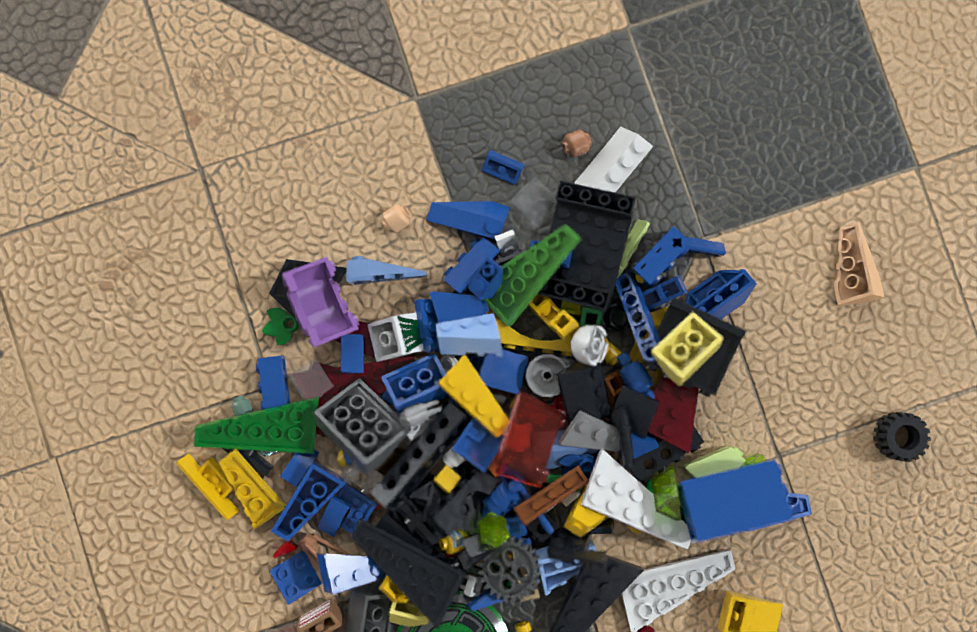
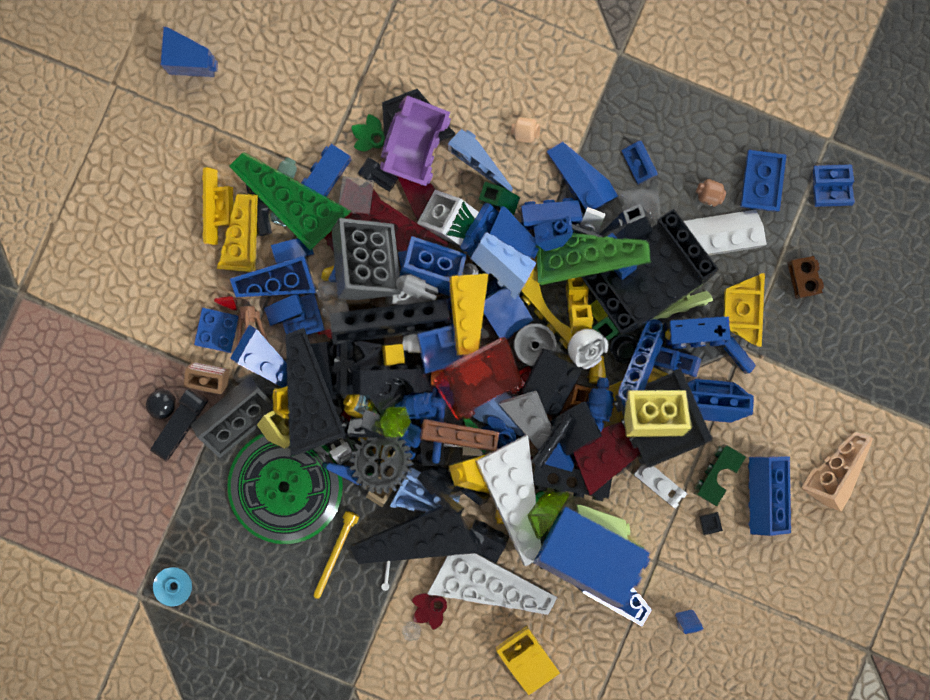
camera: 40 degrees right, 0 degrees up
blue slope [341,334,364,375] -> none
black tyre [873,412,931,462] -> none
none -> blue slope [161,27,218,77]
none -> black piece [357,157,398,192]
none -> black bracket [470,519,509,563]
none -> dark green slope [478,182,520,215]
none -> black slope [599,203,653,240]
none -> white plate [633,465,687,509]
none -> blue slope [675,609,703,634]
none -> dark green arch [694,444,746,506]
none -> black tile [699,512,723,535]
none -> yellow wing [723,273,765,347]
none -> blue plate [740,150,786,212]
none -> blue slope [748,456,791,536]
none -> reddish brown brick [787,256,824,299]
none -> blue slope [813,165,855,207]

